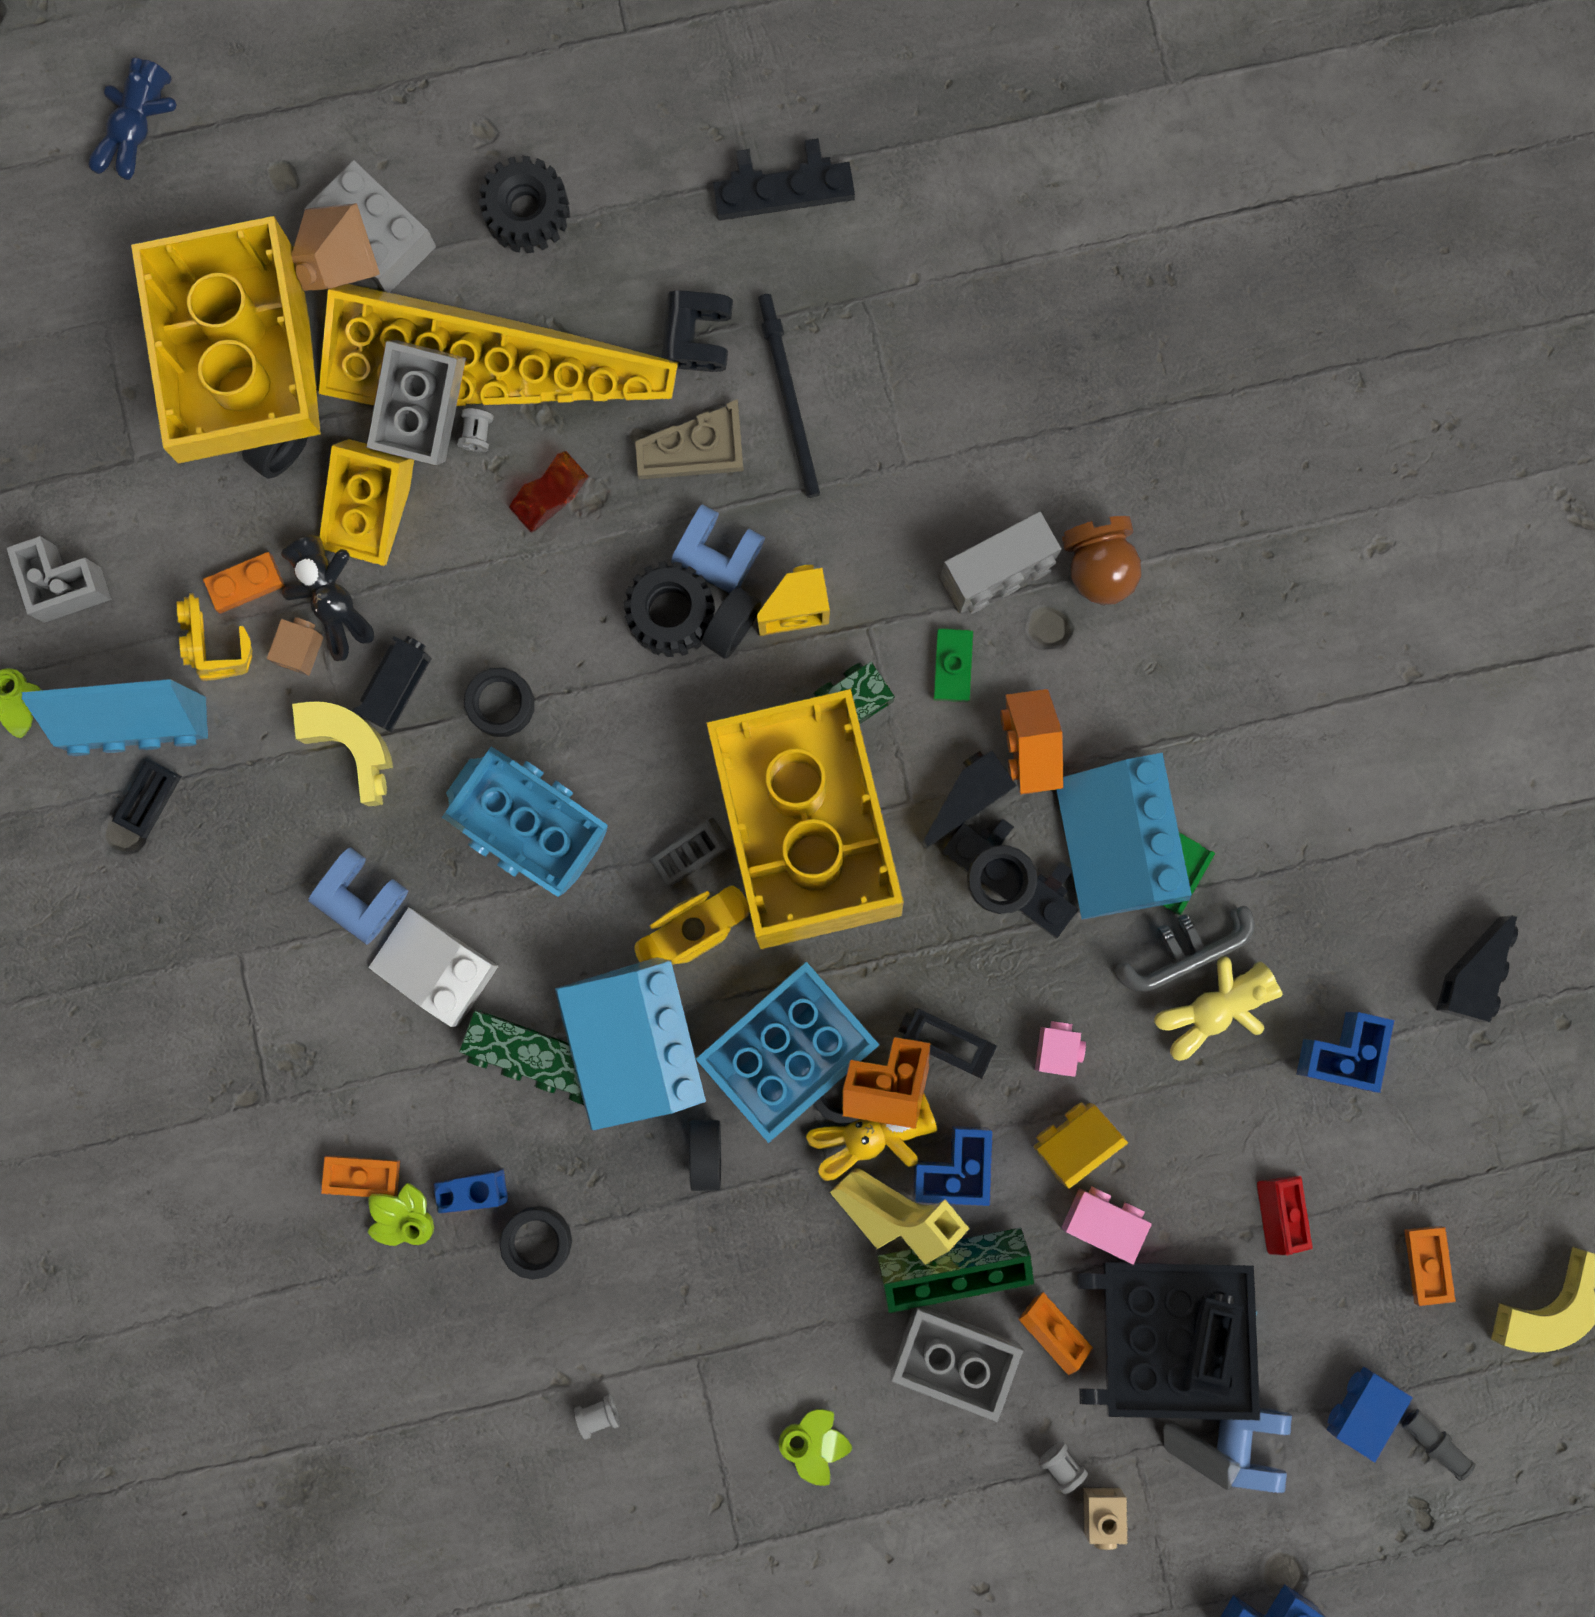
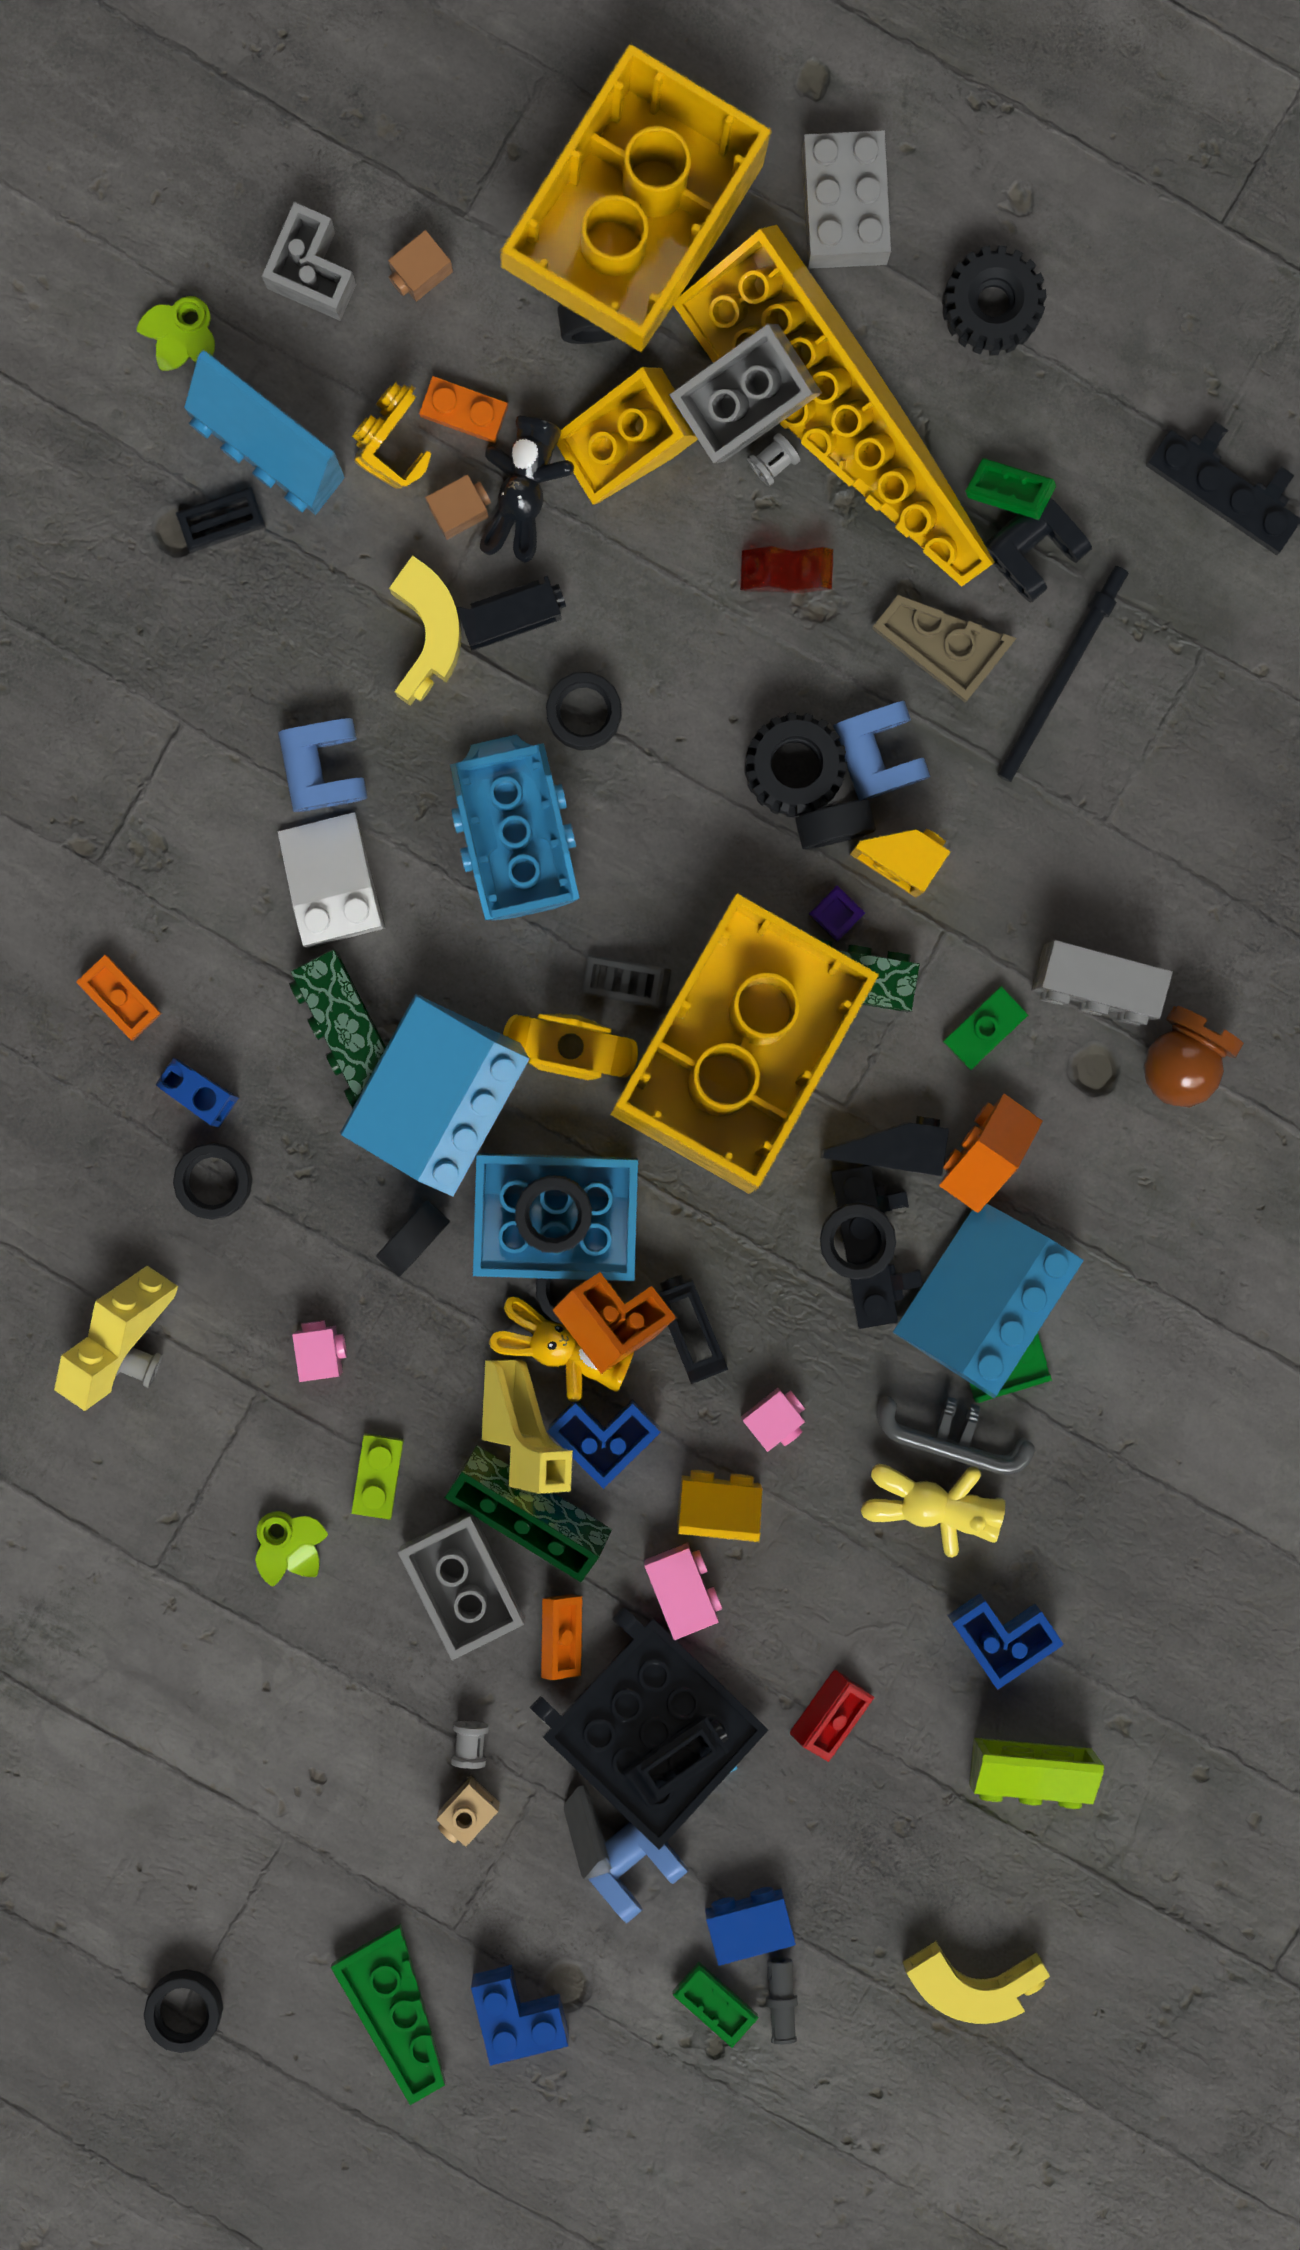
camera: 40 degrees right, 5 degrees up
medium nougat slope [291,203,380,291] -> none
lime plate [368,1183,434,1246] -> none
orange plate [1404,1226,1456,1306] -> none
black slope [1436,915,1518,1023] -> none
none -> light yellow arch [54,1266,178,1411]
none -> bright pink brick [292,1320,347,1382]
none -> lime plate [351,1433,404,1520]
none -> medium nougat brick [388,230,453,302]
none -> black tyre [515,1175,592,1253]
none -> green plate [672,1962,759,2048]
none -> dark purple tile [808,886,865,942]
none -> green plate [965,458,1056,520]
none -> lime slope [969,1738,1104,1809]

